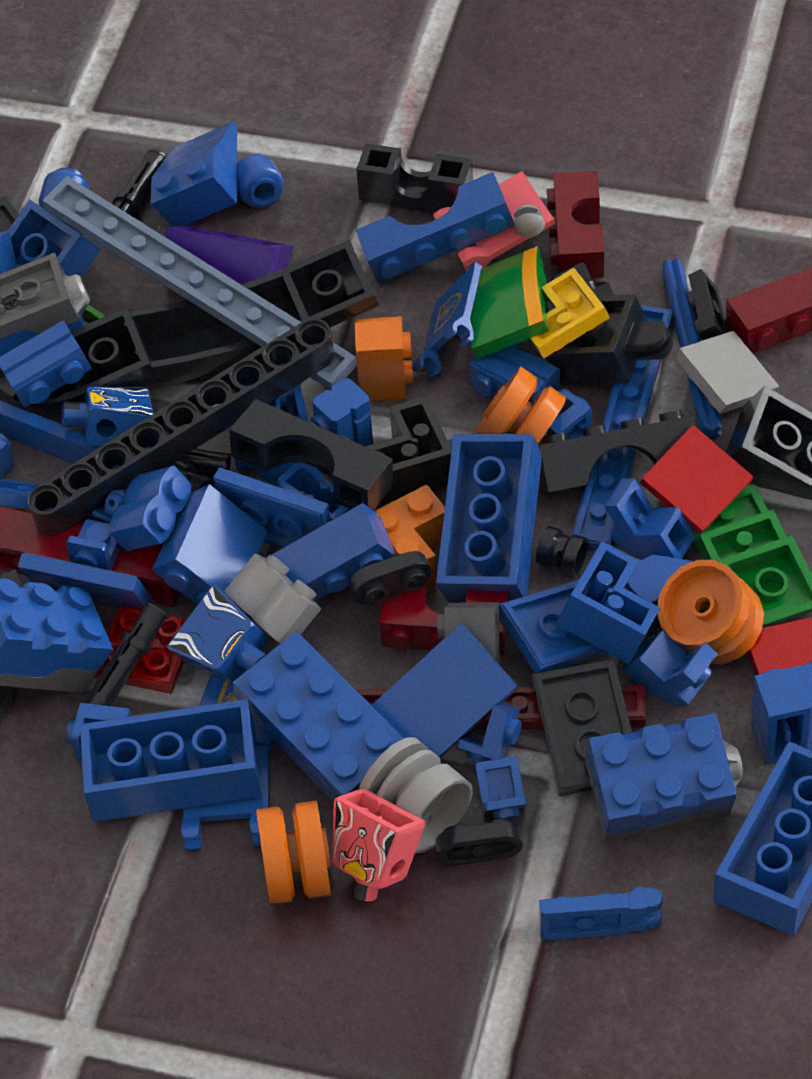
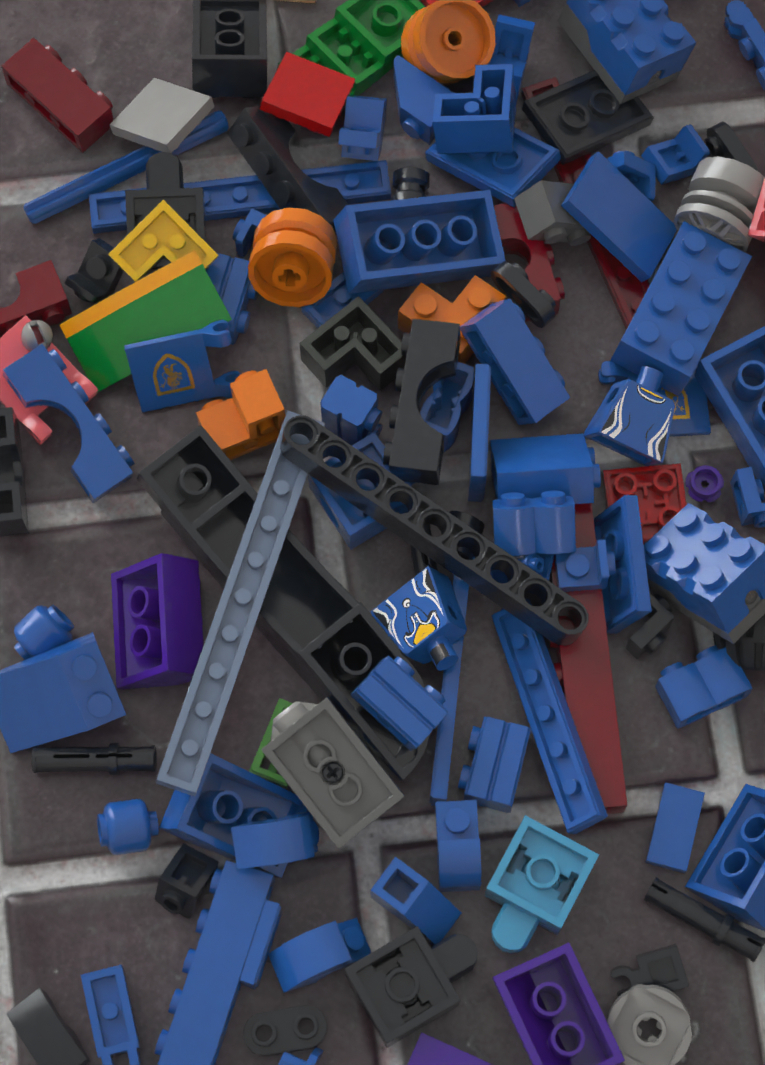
camera: 115 degrees left, 20 degrees up
black pin [83,601,170,706] -> none
light grey brick [224,554,321,643] -> none
black plate [688,269,728,340] -> none
none -> dark purple plate [685,465,724,502]

